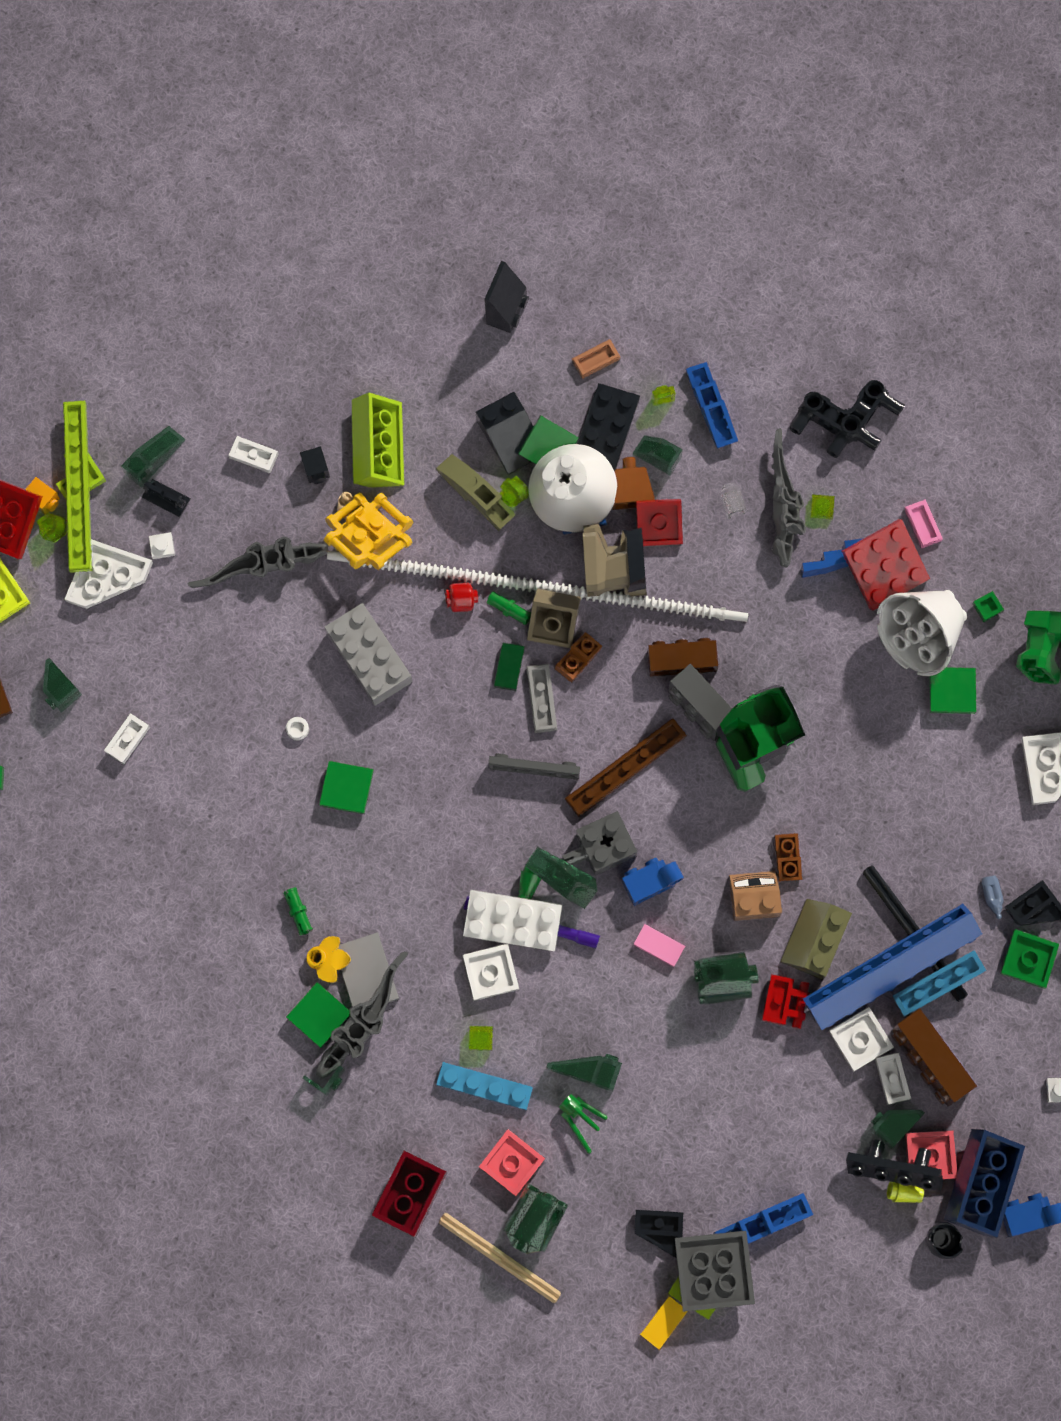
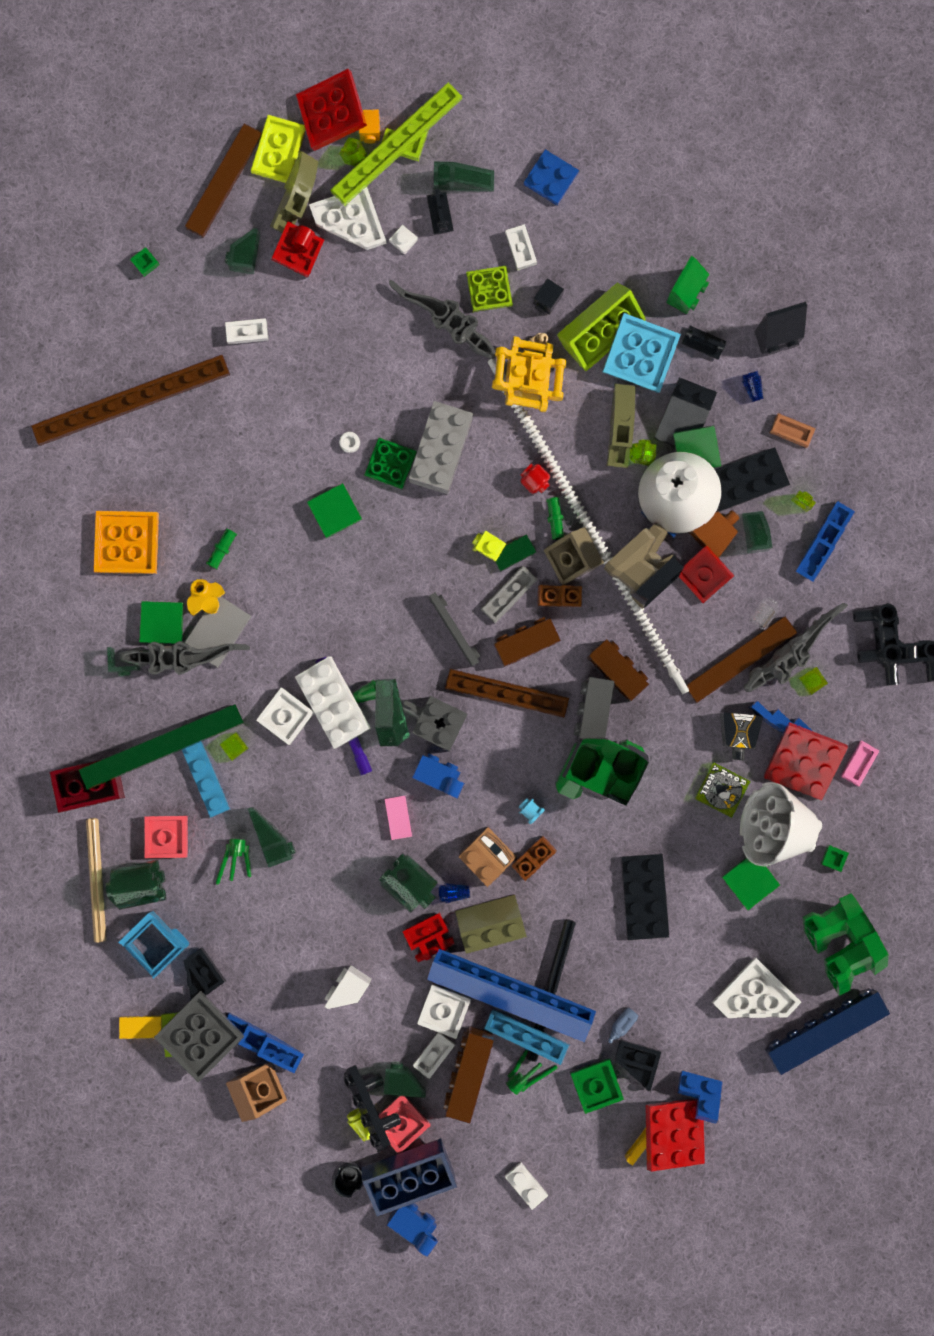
camera: 45 degrees right, 10 degrees up
none -> reddish brown plate [31,354,230,446]
none -> dark green tile [79,704,244,790]
none -> light orange plate [94,511,159,574]
none -> dark azure piece [118,911,189,979]
none -> medium nougat slope [226,1062,287,1122]
none -> olive slope [270,151,318,233]
none -> red plate [271,221,324,278]
none -> white slope [325,966,371,1009]
none -> green tile [364,437,417,490]
none -> clear blue cone [439,883,470,904]
none -> lime tile [466,266,513,313]
none -> neon yellow bracket [472,531,506,562]
none -> reddish brown brick [494,617,561,667]
none -> green plant [506,1050,558,1095]
none -> medium azure brick [518,798,545,824]
none -> blue plate [524,149,579,206]
none -> medium azure plate [602,313,681,393]
none -> black plate [621,854,669,940]
none -> green slope [666,256,710,314]
none -> black hinge [682,325,727,360]
none -> reddish brown tile [686,616,797,703]
none -> tile [694,762,751,818]
none -> torso [720,712,763,760]
none -> clear blue cone [742,371,764,402]

